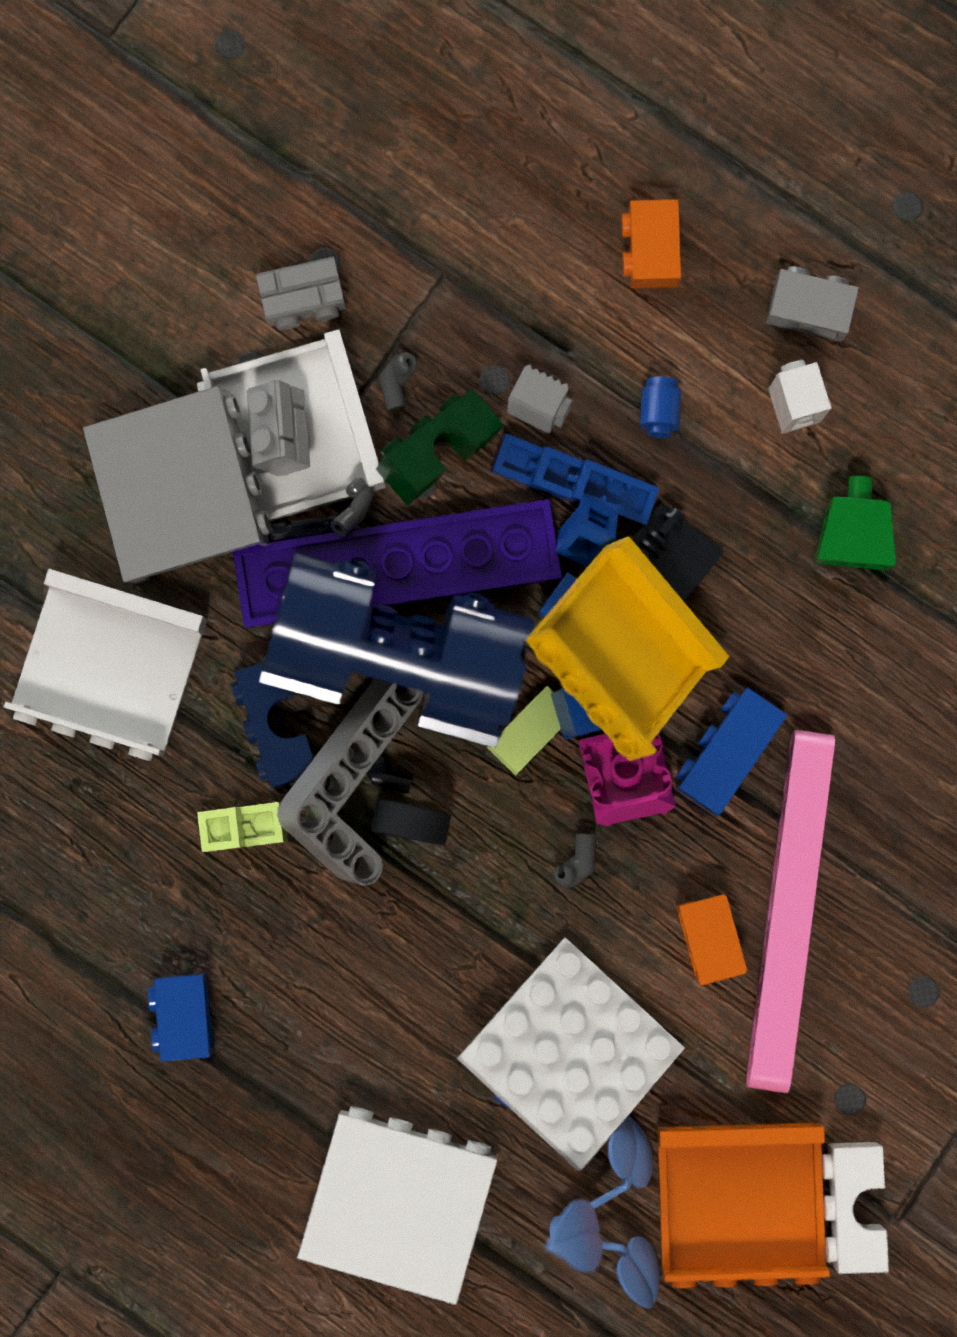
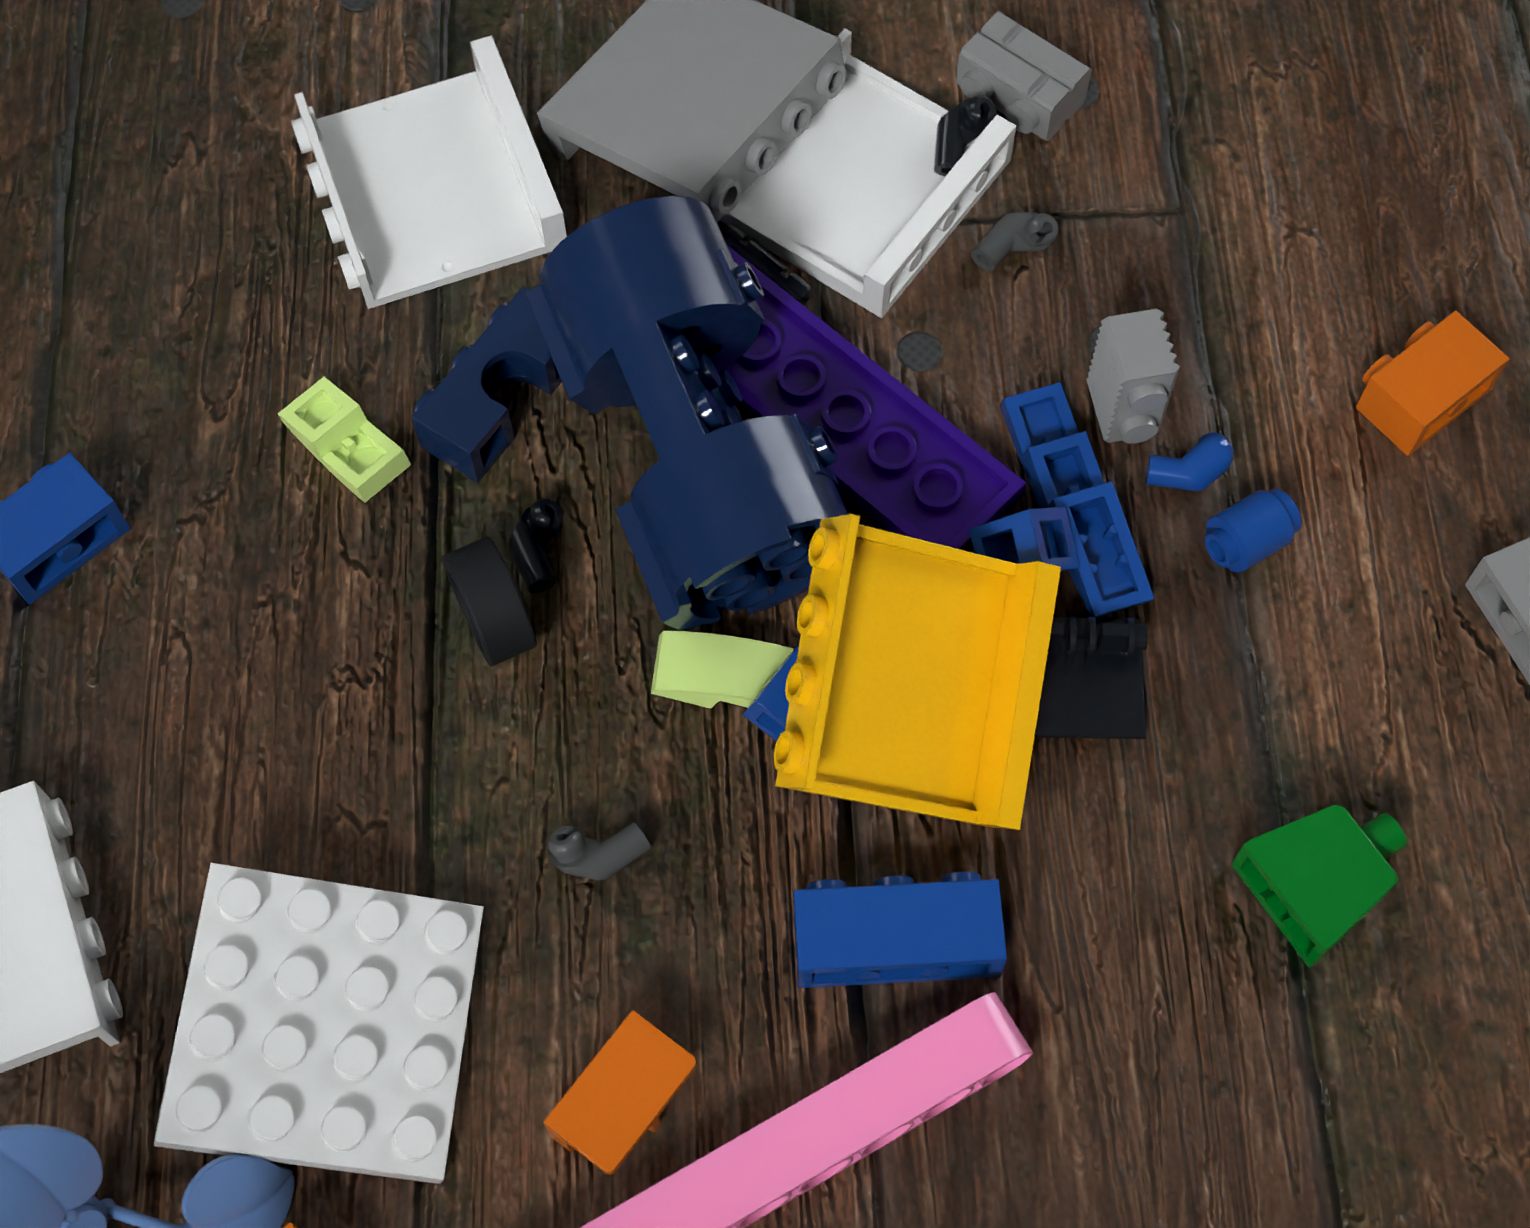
camera: 55 degrees right, 20 degrees down
light grey brick [247,380,310,476] -> none
light grey beam [277,678,424,886] -> none
dark grey arm [331,478,374,537] -> none
dark green arch [376,389,504,506] -> none
dark pink slope [579,733,676,827] -> none
white brick [768,360,831,434] -> none
none -> black arm [934,95,996,176]
none -> blue arm [1145,432,1234,492]

